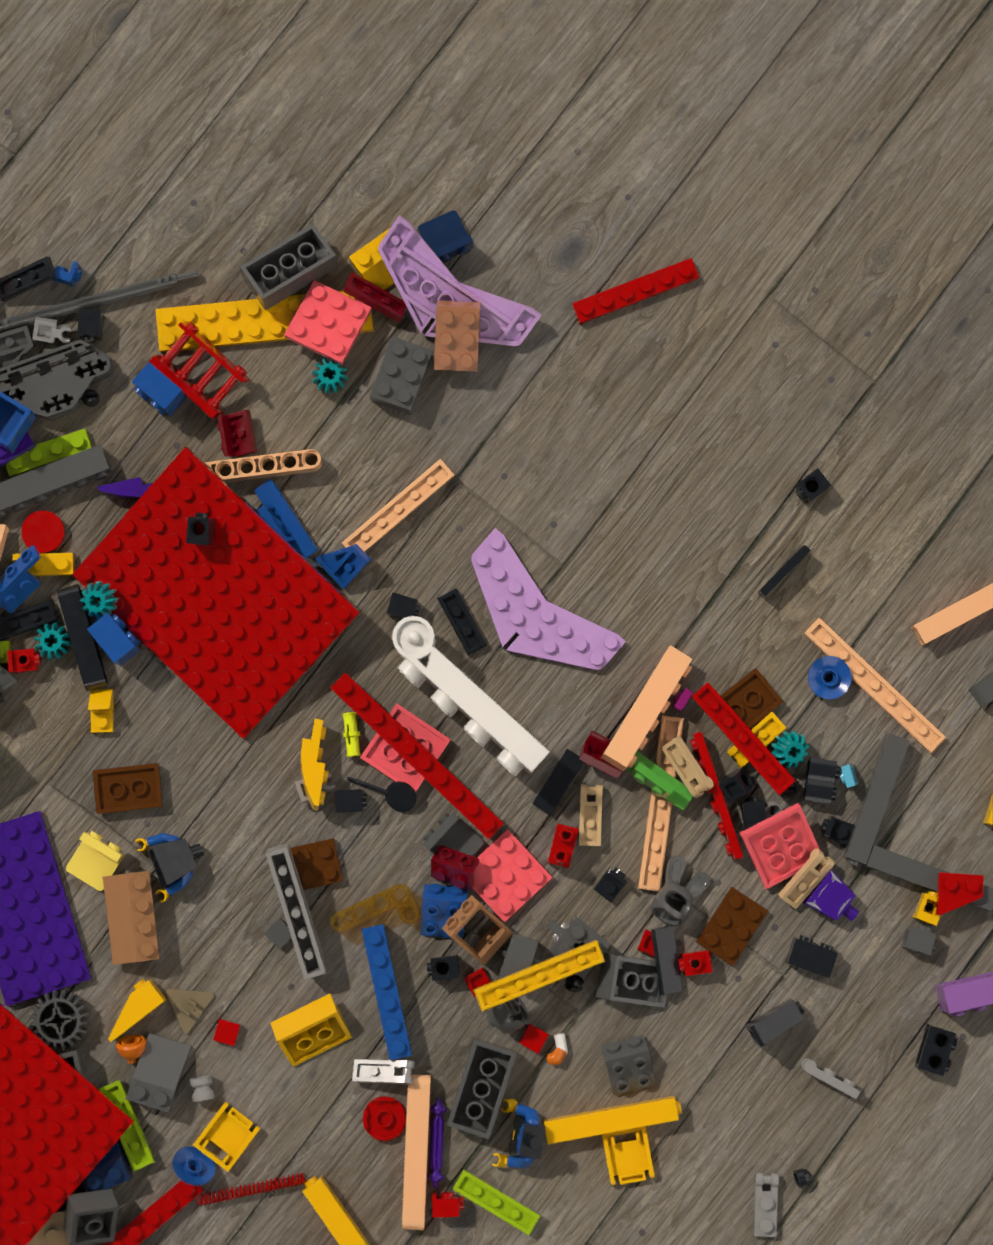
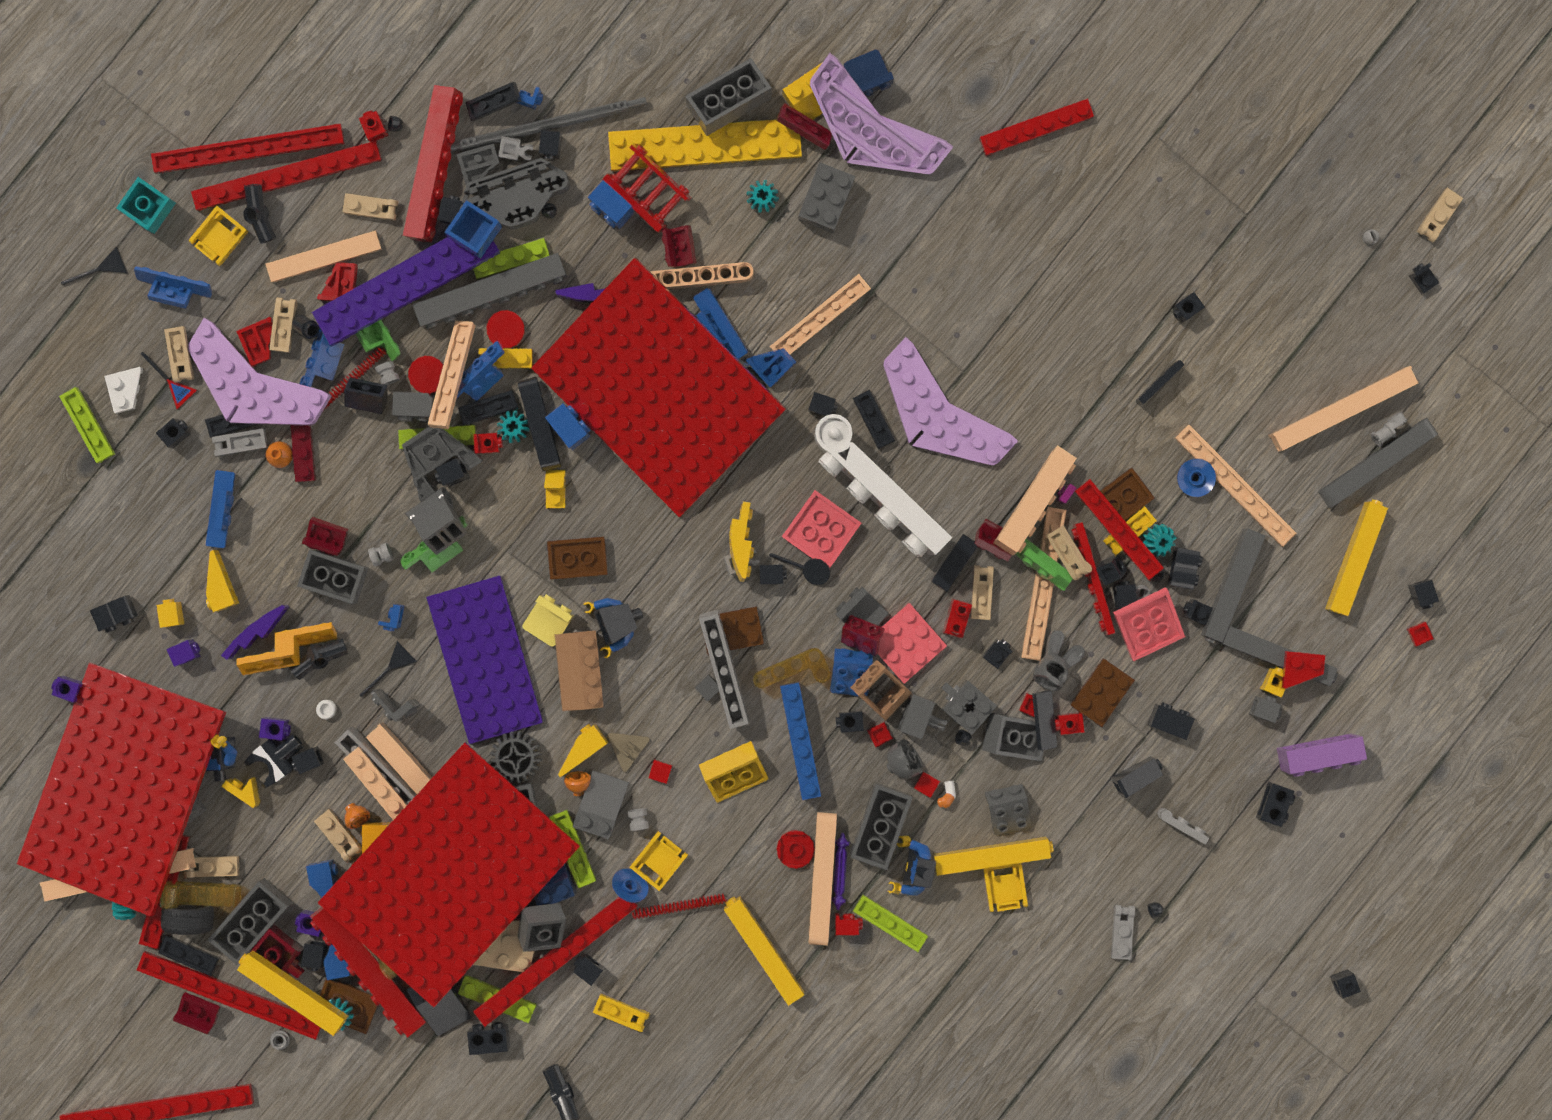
camera: 10 degrees right, 5 degrees up
teal gear [80,581,119,619] -> none
black brick [186,512,215,545] -> none
coral plate [284,280,372,365] -> none
red plate [330,673,504,839] -> none
neon yellow pin [343,712,361,757] -> none
plate [352,1059,415,1085] -> none
nougat brick [434,300,481,372] -> none
yellow tile [474,940,605,1012] -> none
tan plate [778,849,834,909] -> none
dark purple torso [803,870,859,921] -> none
medium azure plate [840,763,859,788] -> none

